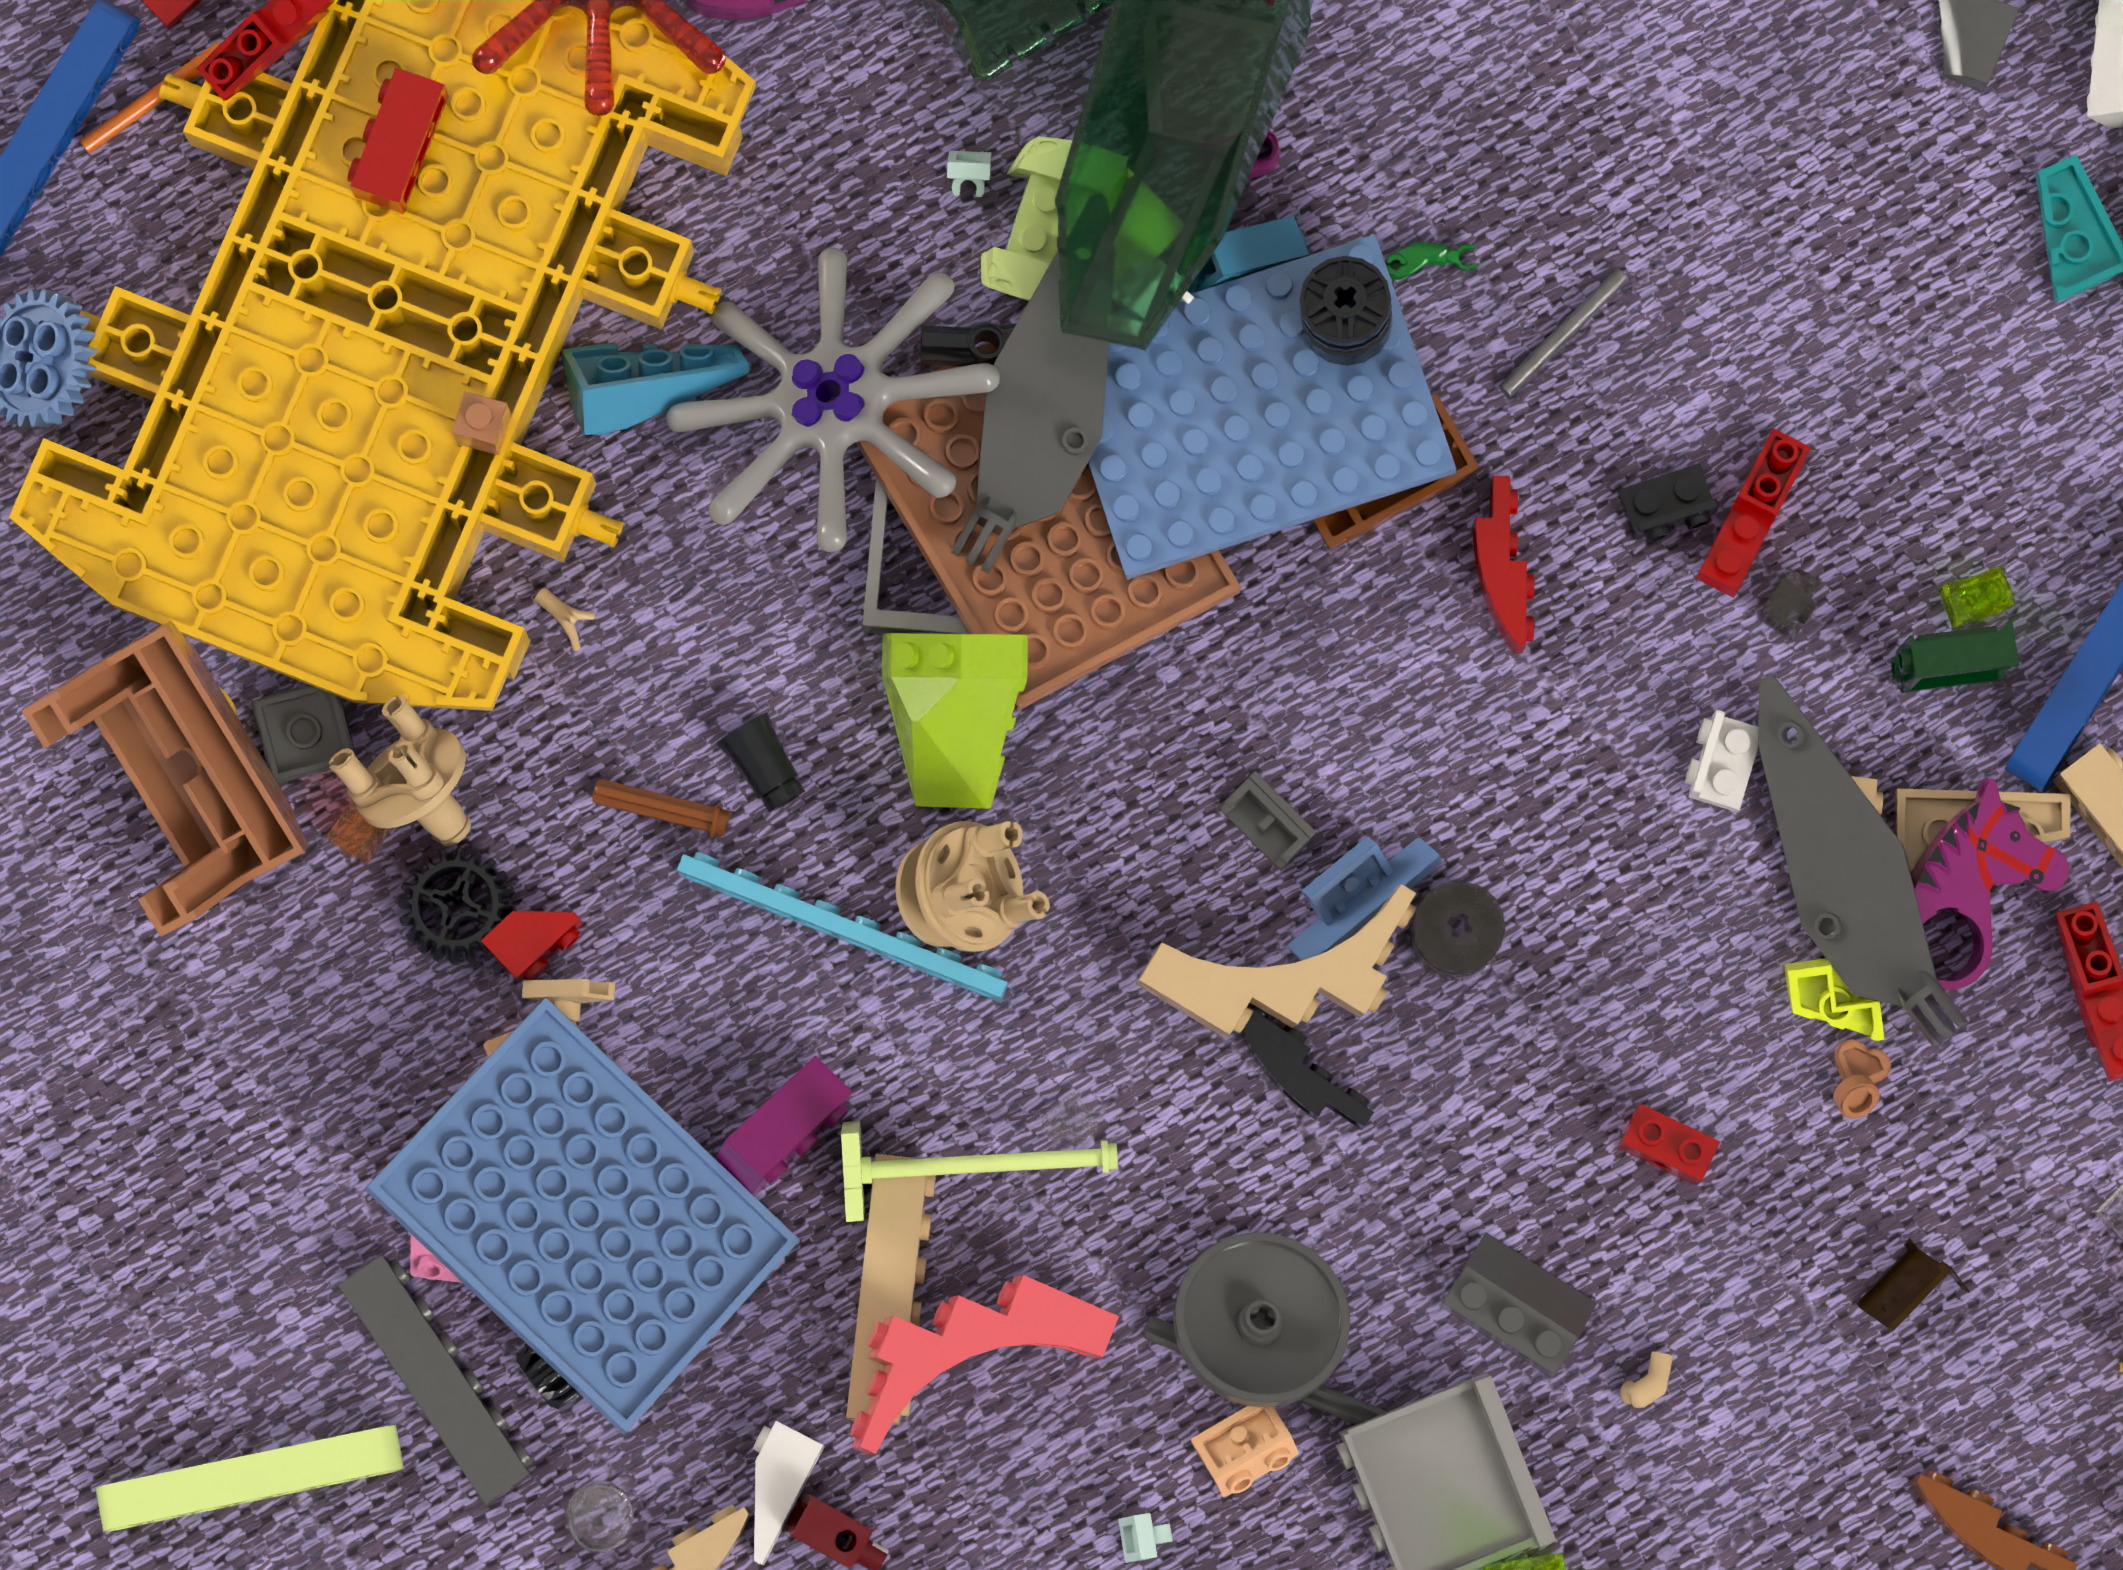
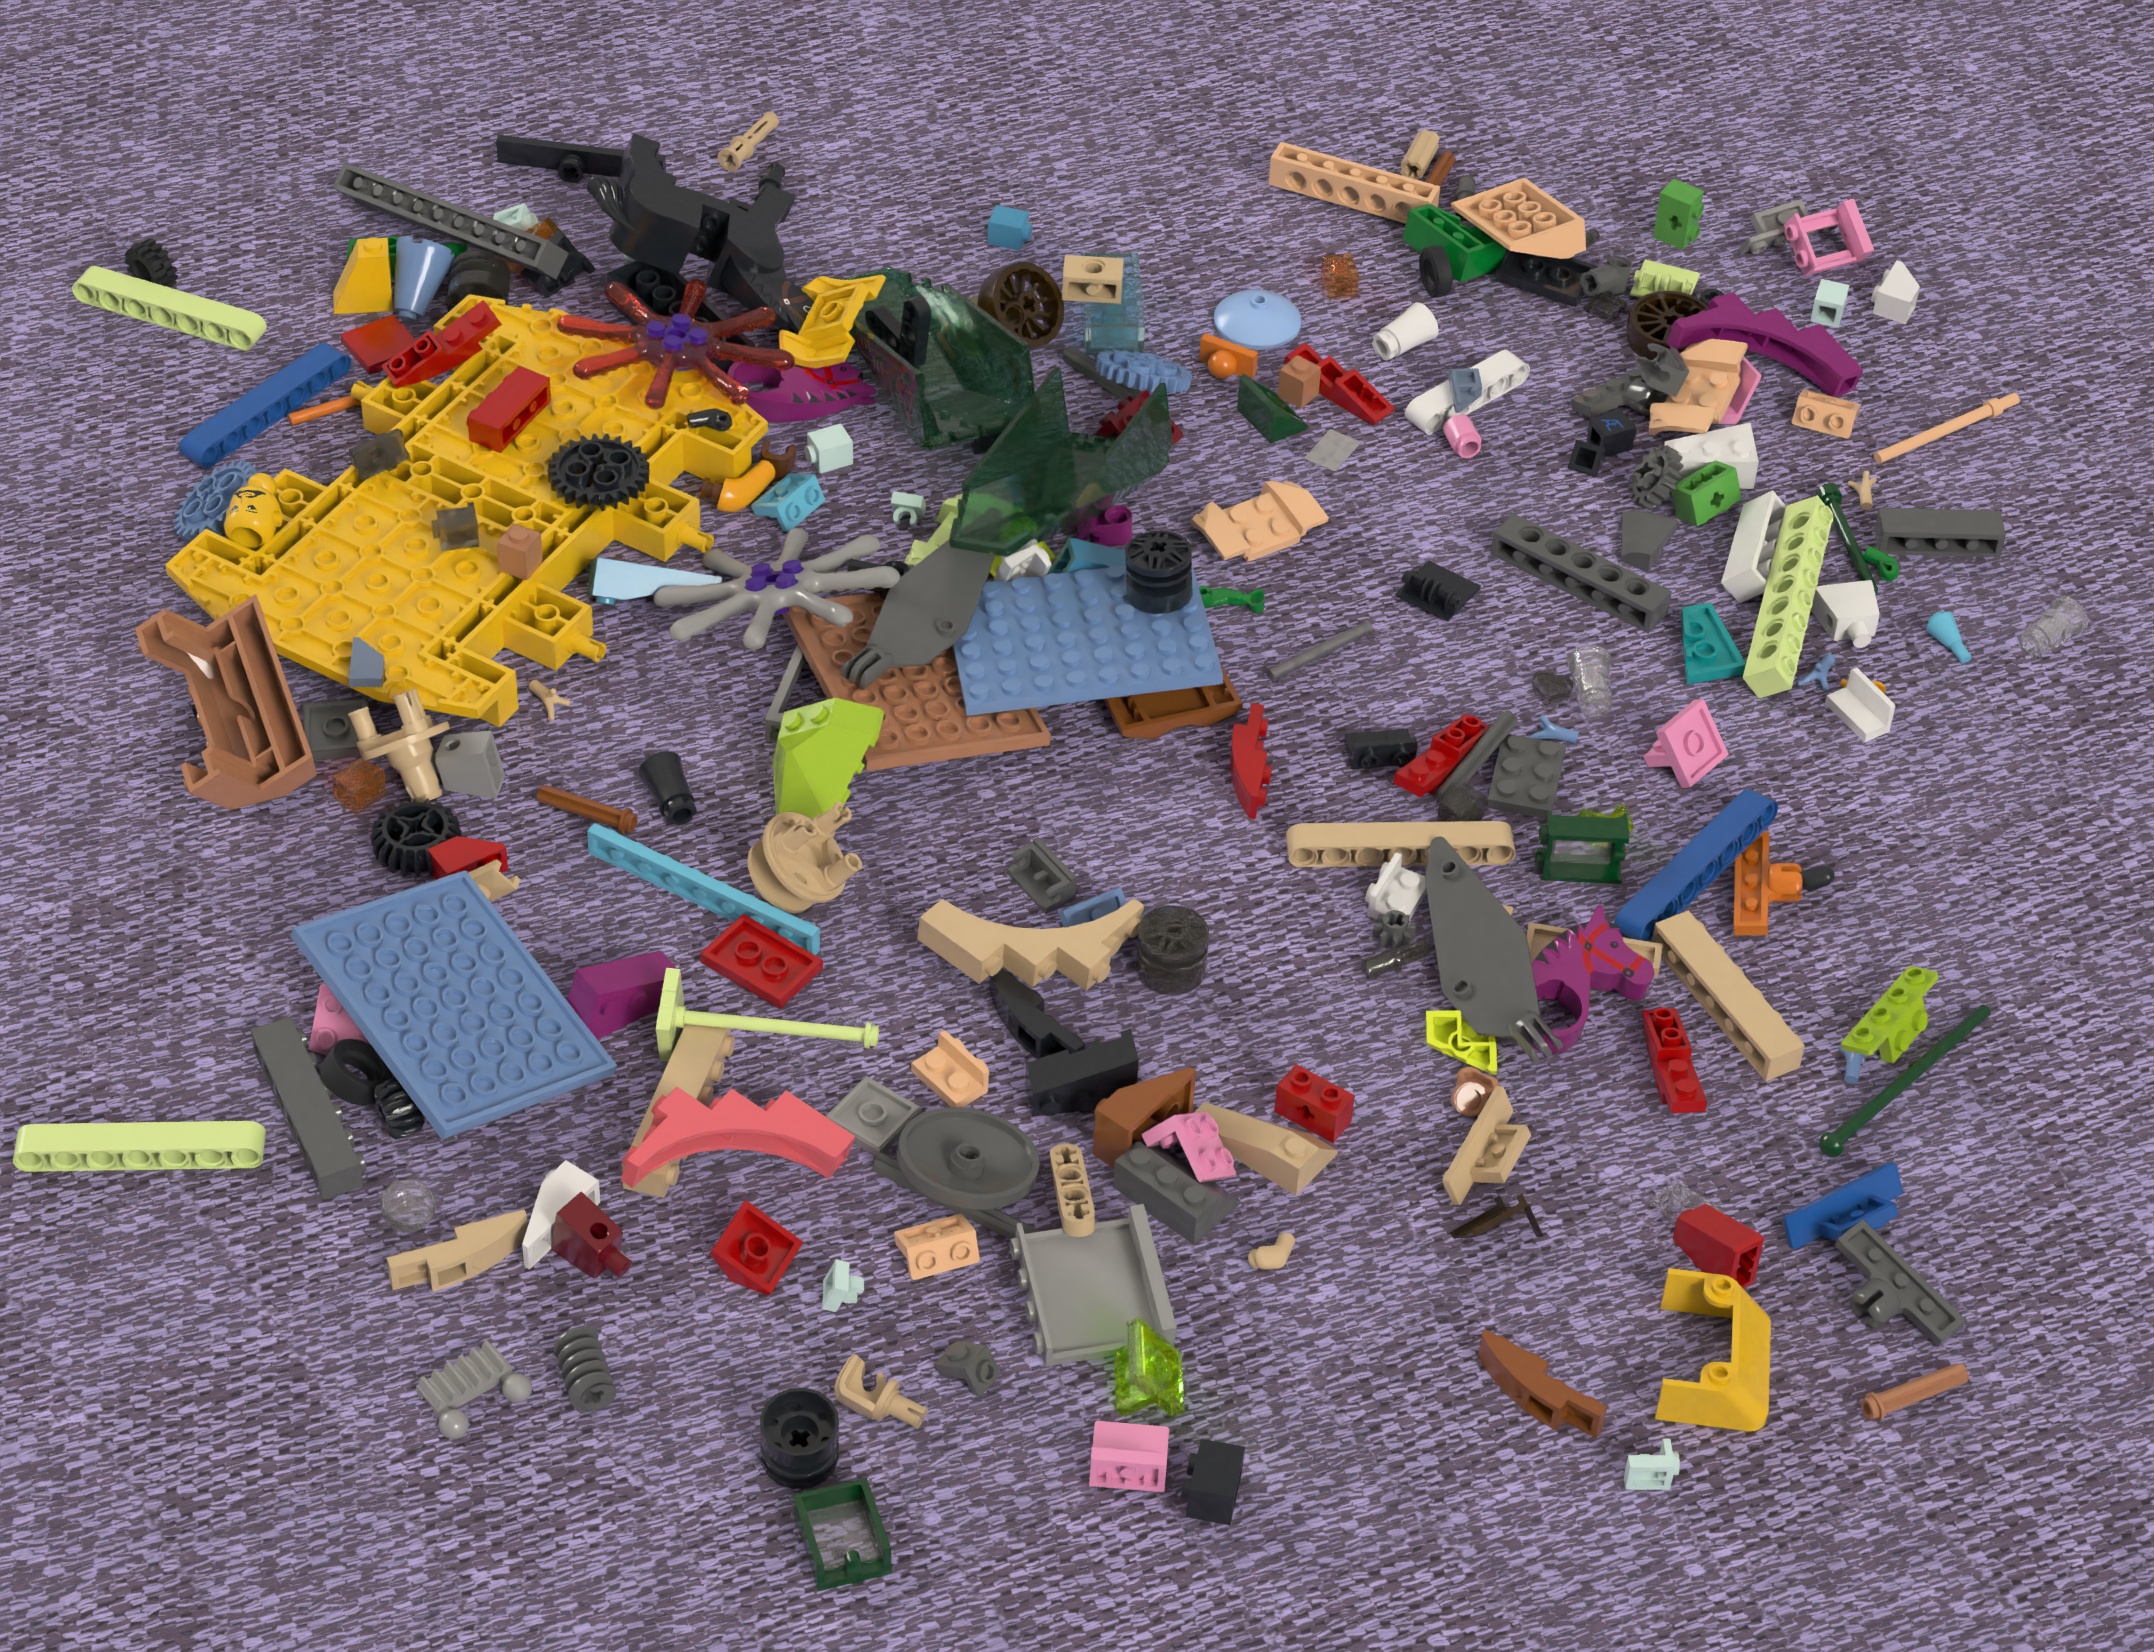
camera: 10 degrees right, 35 degrees down
none -> yellow piece [223,473,283,549]
none -> black tyre [320,1038,392,1106]
none -> clear smoke hips [348,428,410,481]
none -> sand blue tile [348,637,385,687]
none -> clear smoke brick [431,502,479,551]
none -> light grey torso [431,731,505,799]
none -> black gear [548,433,650,511]
none -> black arm [687,408,732,432]
none -> piece [699,440,796,513]
none -> red plate [700,914,823,1009]
none -> red slope [709,1200,803,1296]
none -> medium azure bracket [751,473,825,532]
none -> light aqua brick [804,424,853,473]
none -> light grey tile [825,1076,922,1156]
none -> light nougat bracket [911,1030,989,1108]
none -> black wedge [1025,1029,1139,1117]
none -> tan beam [1050,1144,1095,1237]
none -> dark orange slope [1093,1067,1196,1168]
none -> bright pink bracket [1141,1111,1236,1182]
none -> light nougat piece [1190,480,1329,562]
none -> tan wedge [1194,1102,1338,1196]
none -> tan beam [1286,821,1516,867]
none -> clear smoke axle [1361,940,1429,980]
none -> dark grey gear [1373,910,1416,952]
none -> black hinge [1395,560,1481,621]
none -> dark grey axle [1435,710,1518,805]
none -> tan bracket [1443,1086,1531,1205]
none -> dark grey plate [1486,734,1567,819]
none -> dark grey brick [1490,513,1672,634]
none -> medium blue bar [1529,715,1579,744]
none -> clear smoke tile [1532,670,1574,705]
none -> clear plant [1567,646,1612,718]
none -> bright pink bracket [1643,699,1729,788]

